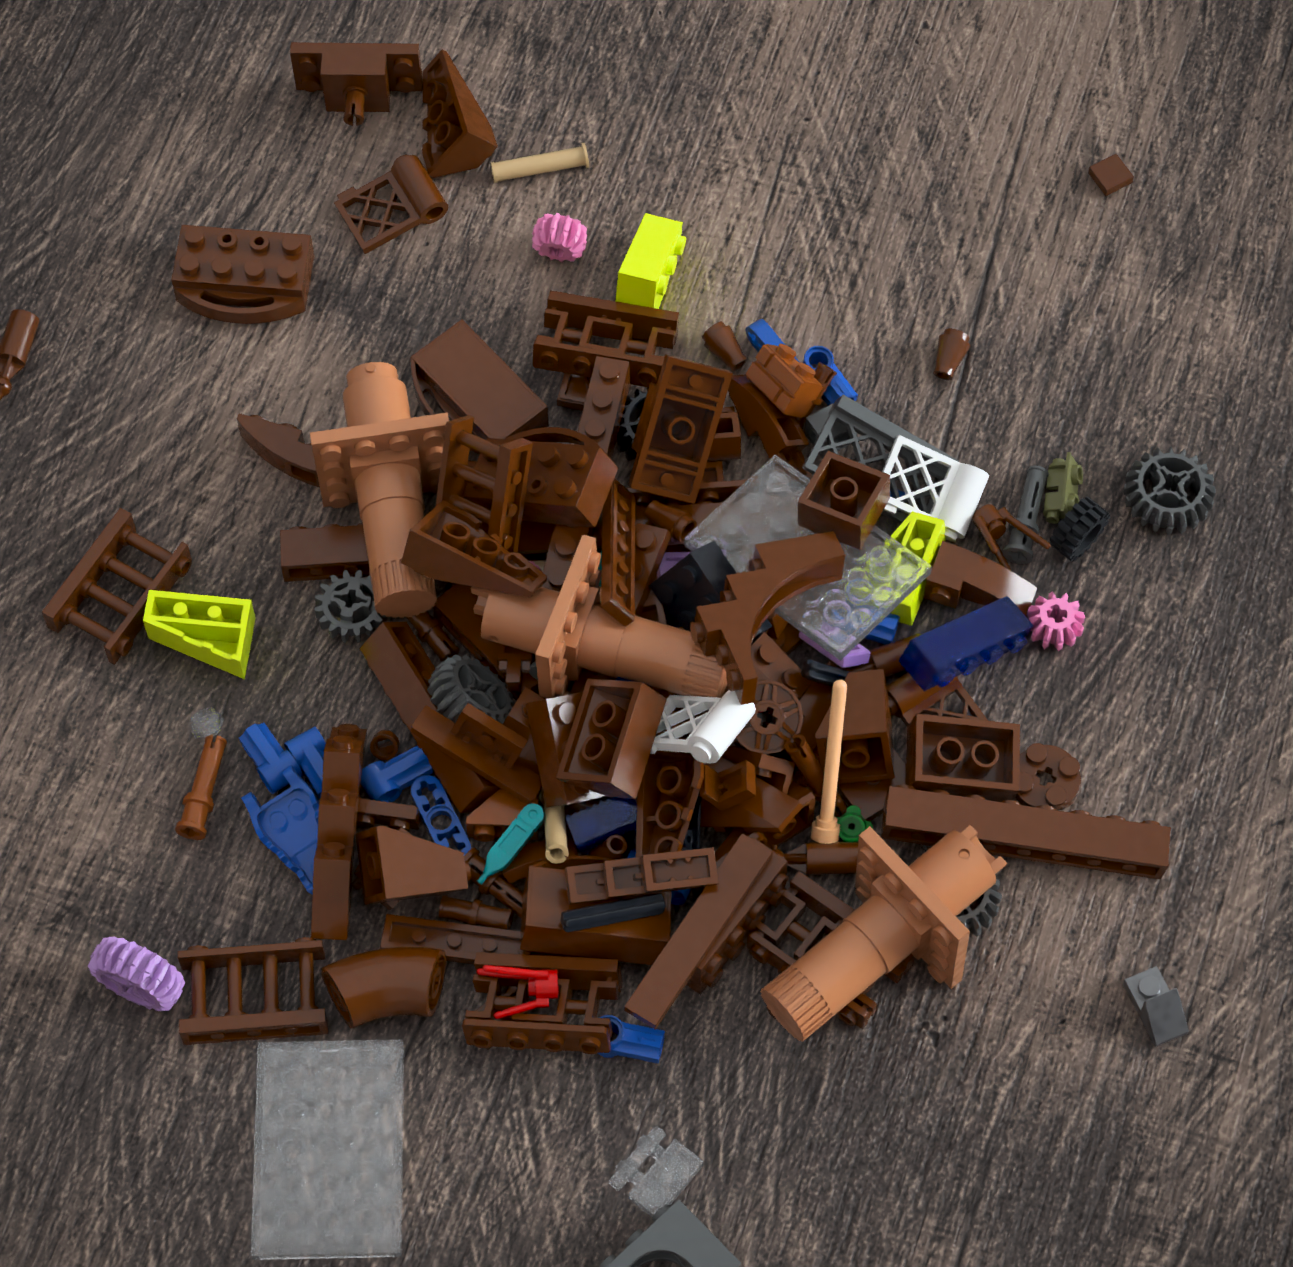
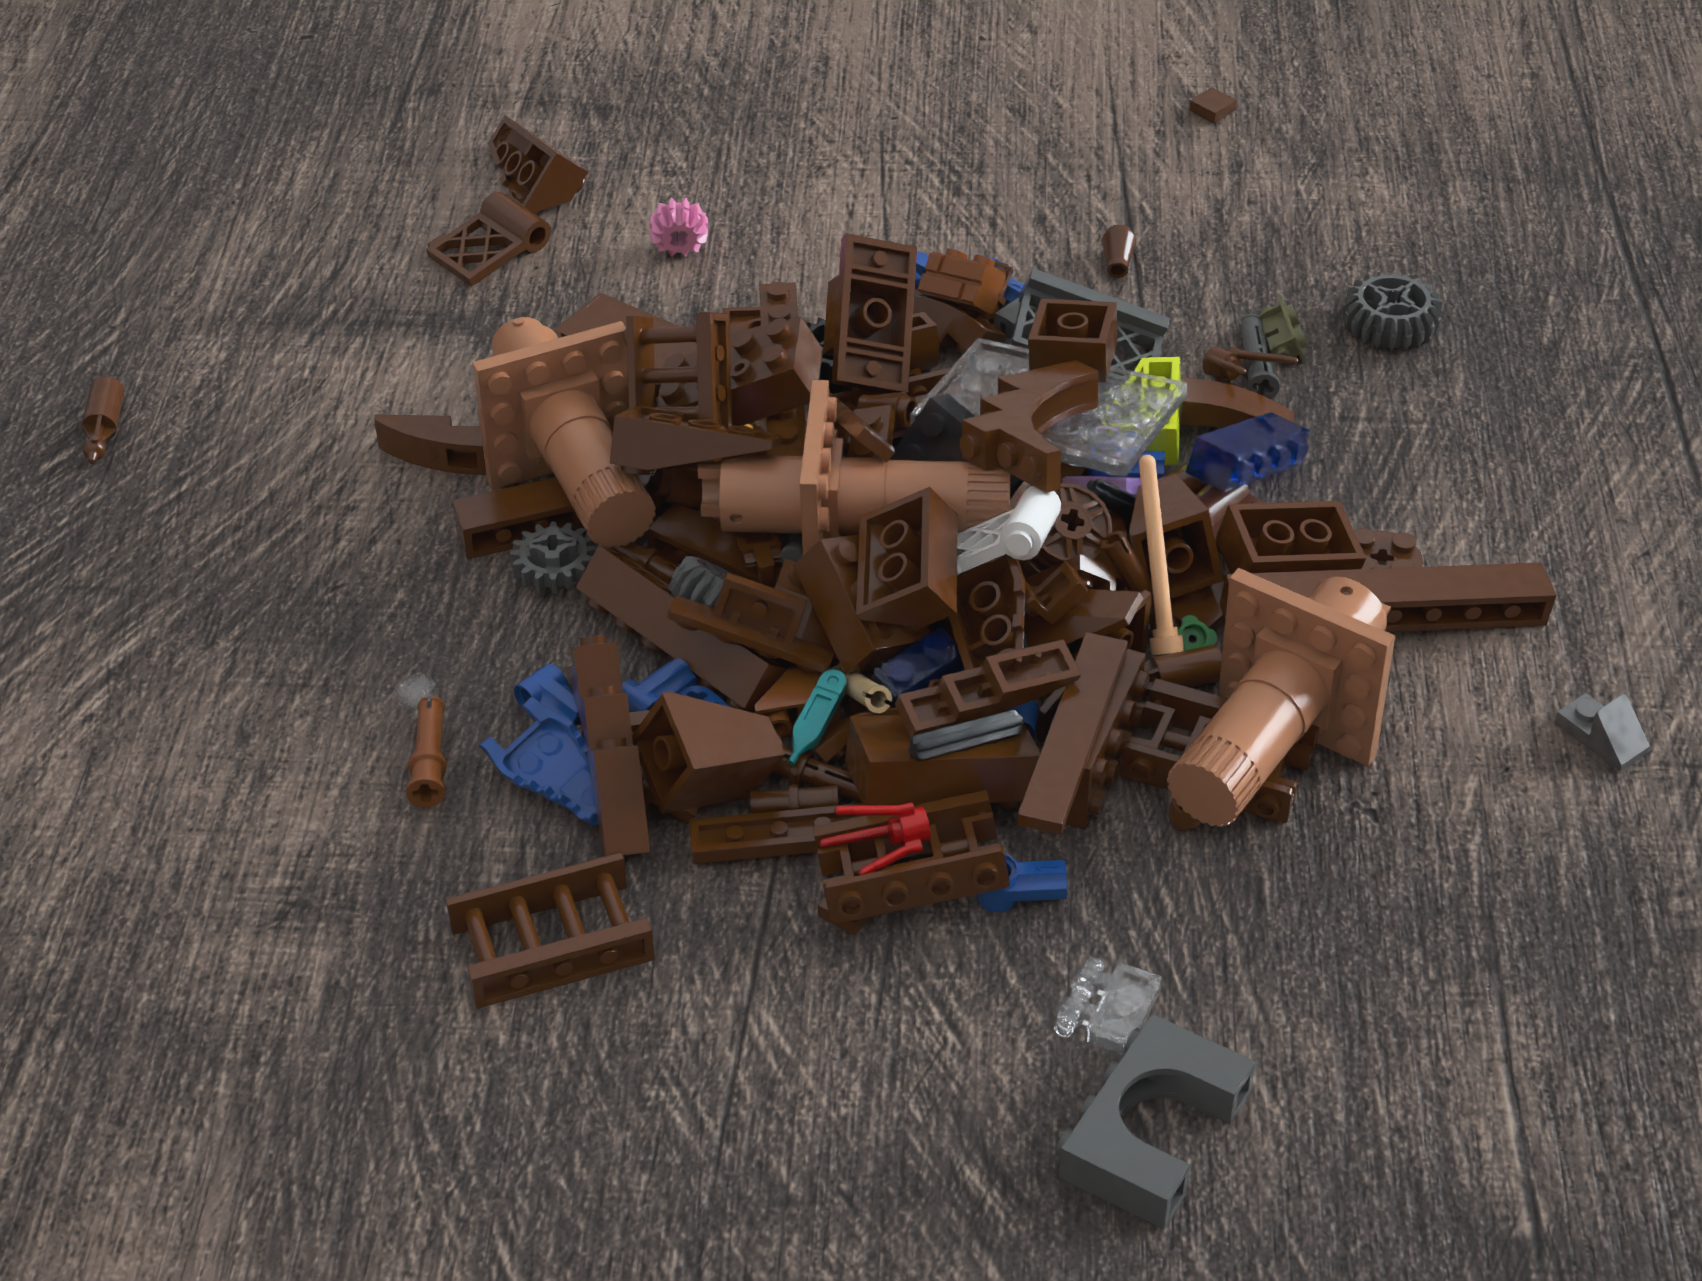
camera: 15 degrees left, 20 degrees down
reddish brown fence [42,508,192,665] -> none
lavender gear [88,937,185,1011] -> none
neon yellow wedge [143,590,256,679] -> none
reddish brown piece [171,225,314,324] -> none
blue piece [239,723,303,794] -> none
clear plate [251,1039,404,1260] -> none
reddish brown brick [290,42,423,126] -> none
reddish brown brick [321,947,446,1029] -> none
reddish brown hinge [370,730,399,760] -> none
tan pin [491,143,589,183] -> none
reddish brown fence [533,290,679,387] -> none
neon yellow wedge [615,213,686,309] -> none
white piece [882,435,989,542] -> none
reddish brown bracket [924,568,963,609] -> none
bright pink gear [1026,591,1085,652] -> none
black tyre [1049,497,1110,562] -> none

